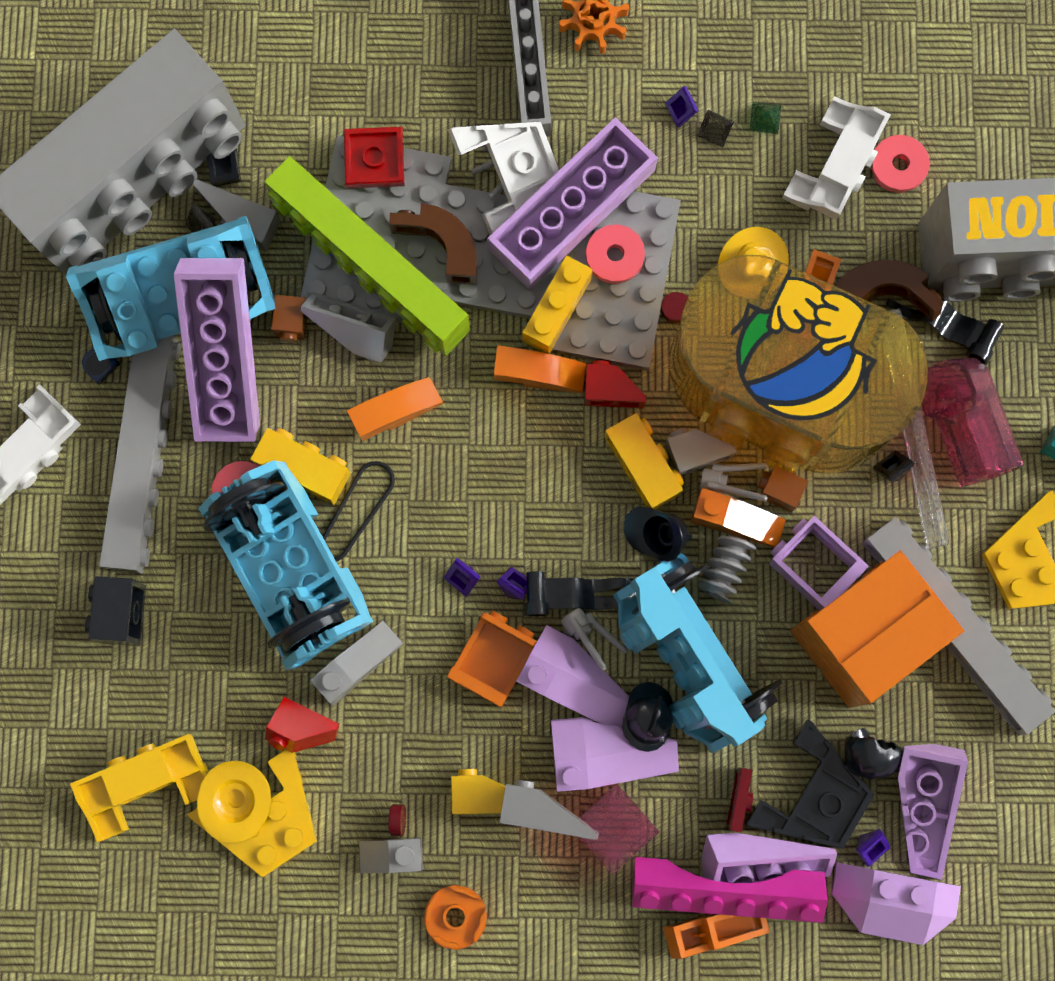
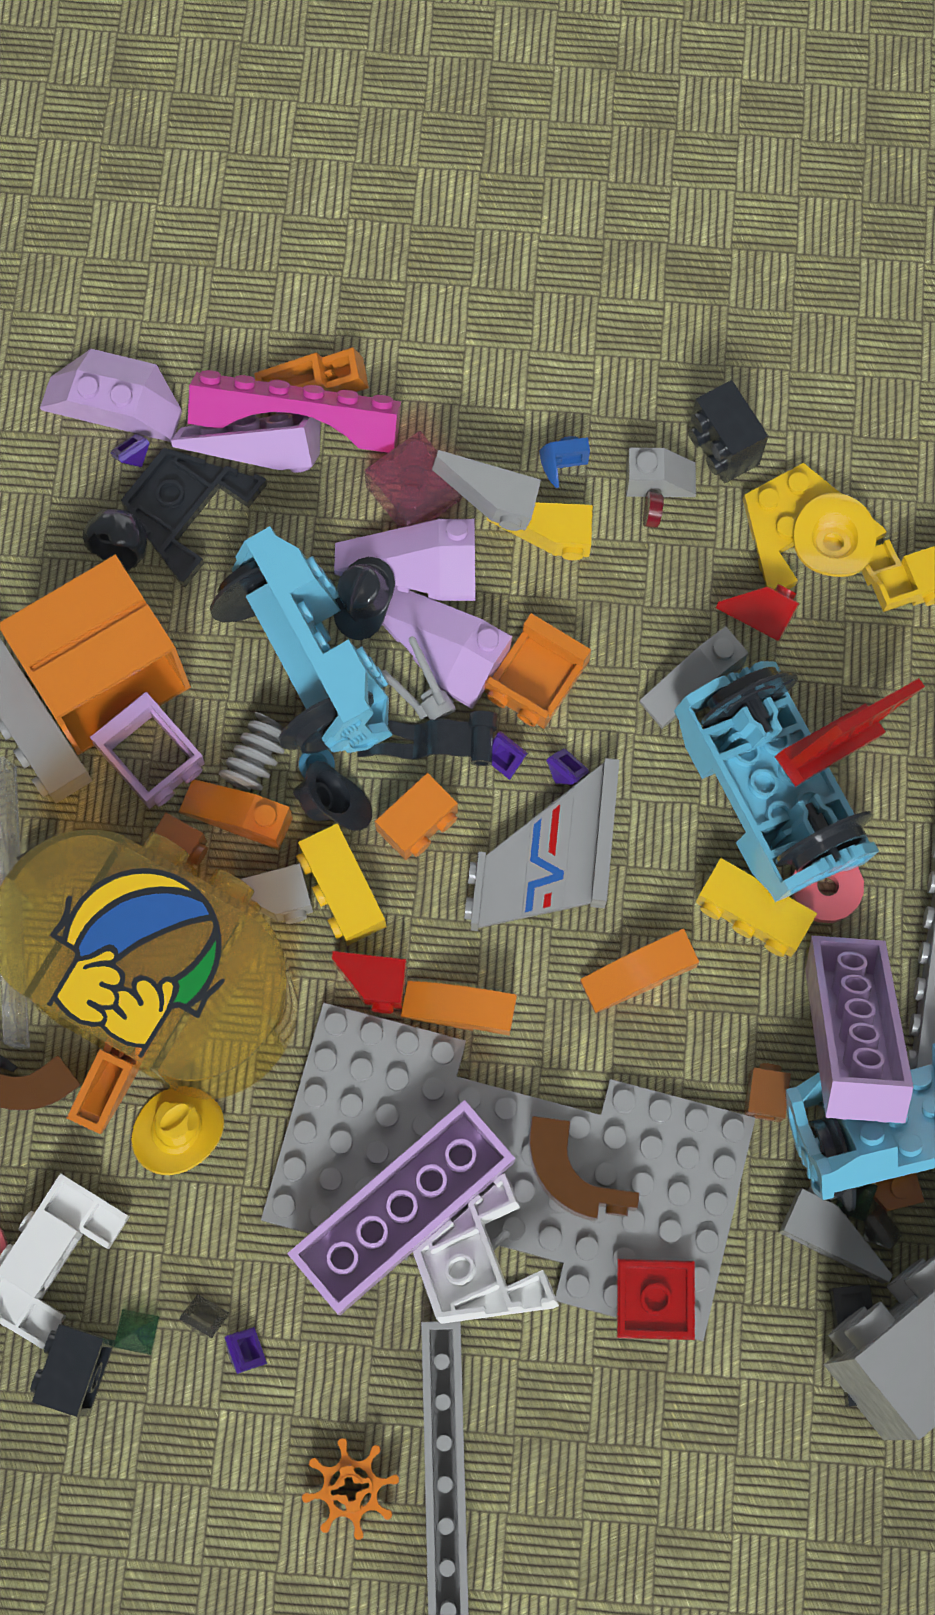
camera: 175 degrees left, 5 degrees down
lime brick [264,156,470,356] -> none
light grey slope [301,292,396,363] -> none
black piece [322,461,395,562] -> none
orange tile [424,885,487,950] -> none
yellow brick [522,255,593,354] -> none
coral tile [586,224,645,284] -> none
dark red tile [661,292,691,323] -> none
light grey plant [700,463,768,506] -> none
dark red plate [726,768,753,833] -> none
lavender wedge [898,744,968,880] -> none
none -> black brick [30,1324,116,1417]
none -> orange brick [375,773,458,860]
none -> light grey piece [464,758,620,931]
none -> blue plate [539,436,590,488]
none -> black brick [688,380,769,484]
none -> red fence [774,678,925,787]

